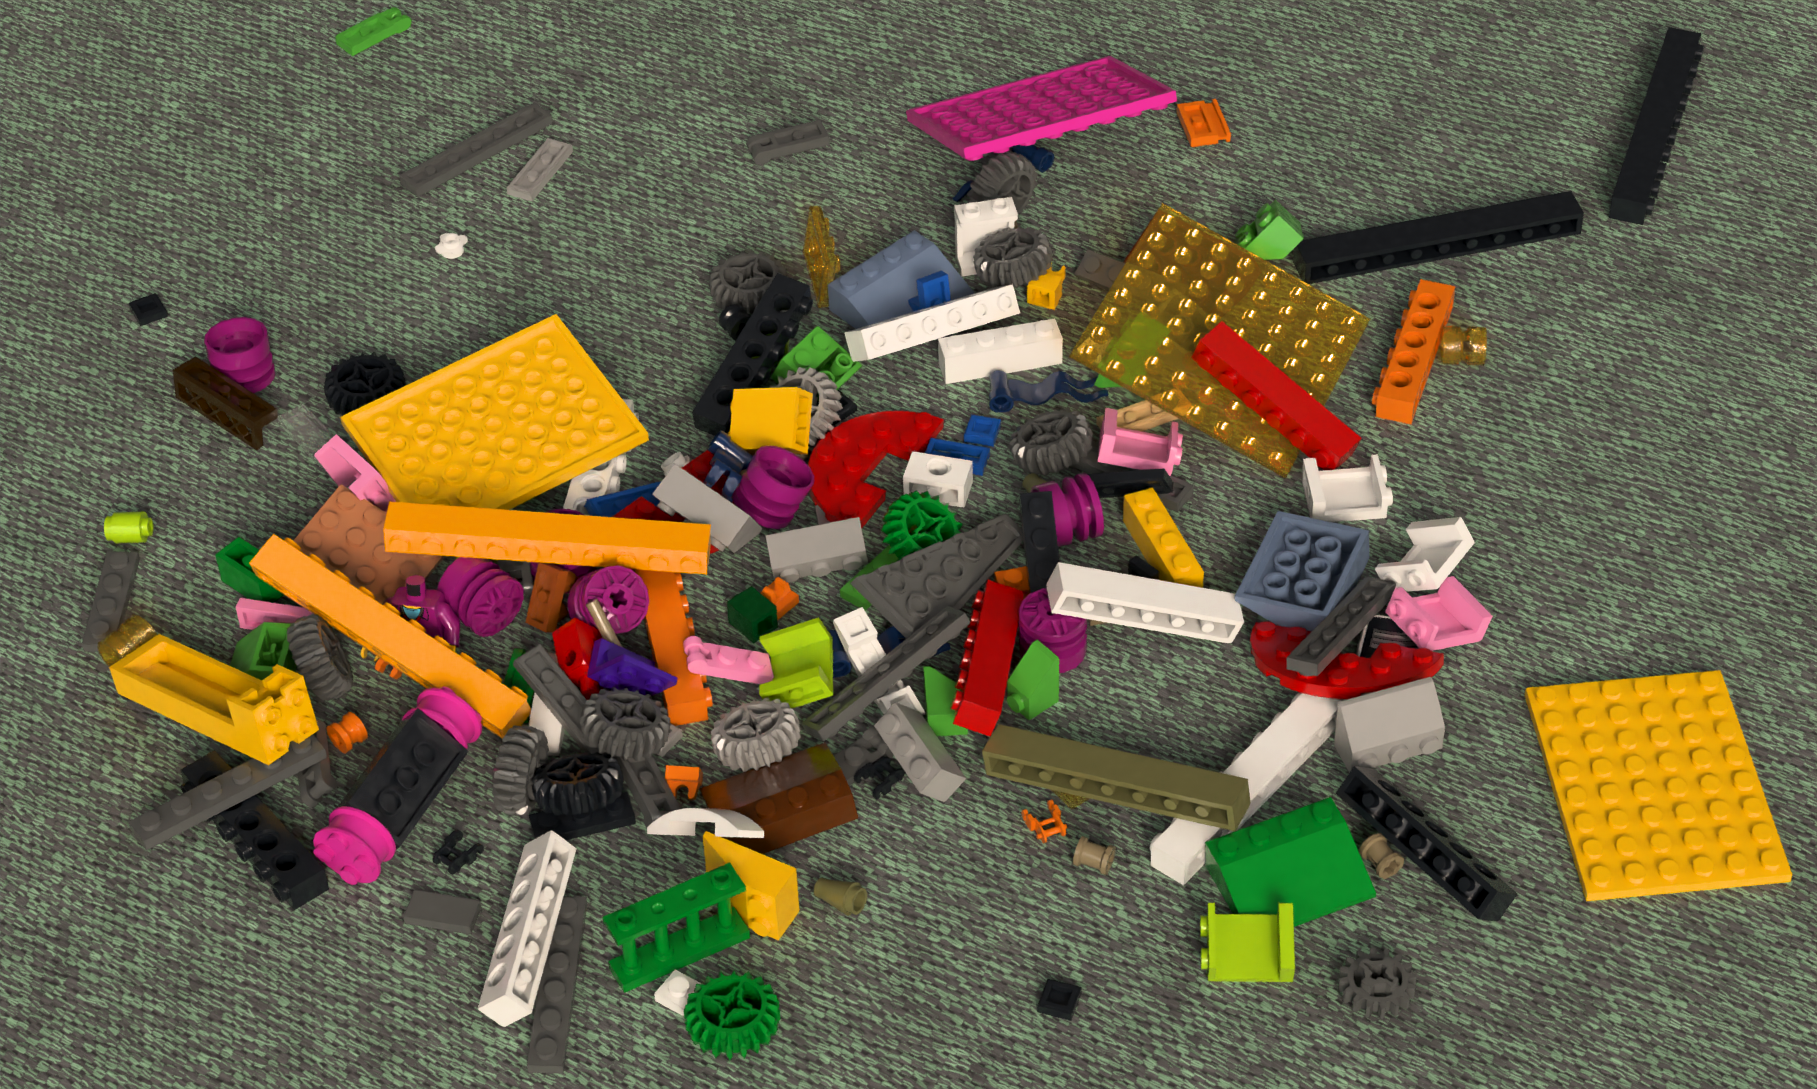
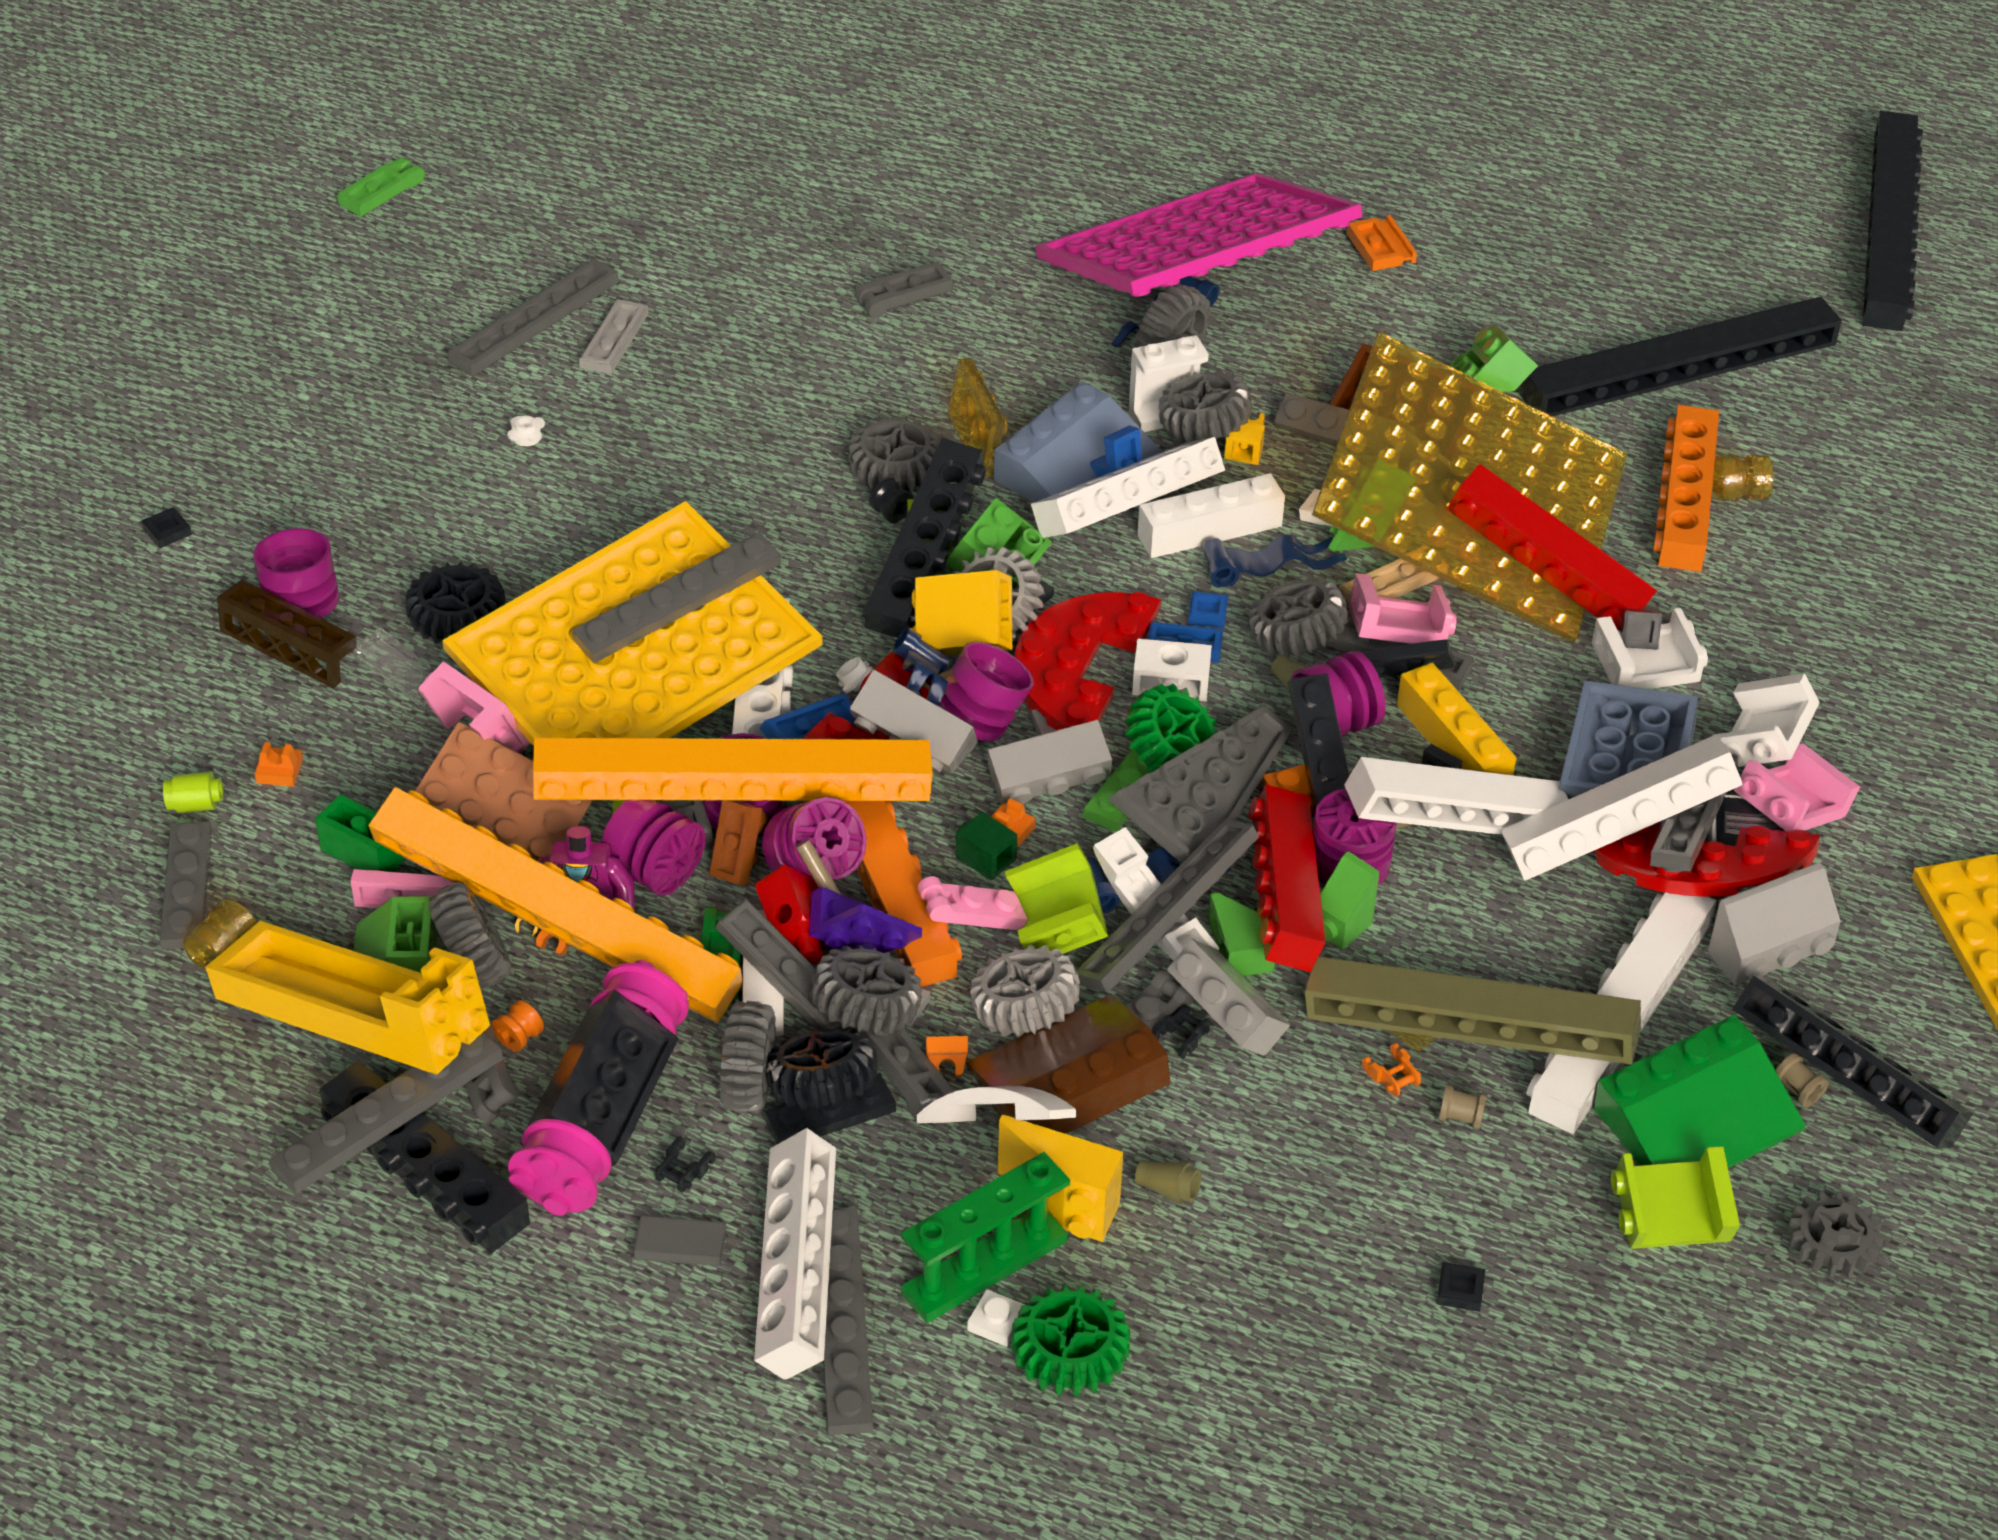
camera: 10 degrees left, 0 degrees up
none -> orange tile [255,742,303,787]
none -> dark grey plate [572,532,781,664]
none -> white brick [1500,734,1743,881]
none -> tile [1620,609,1662,650]

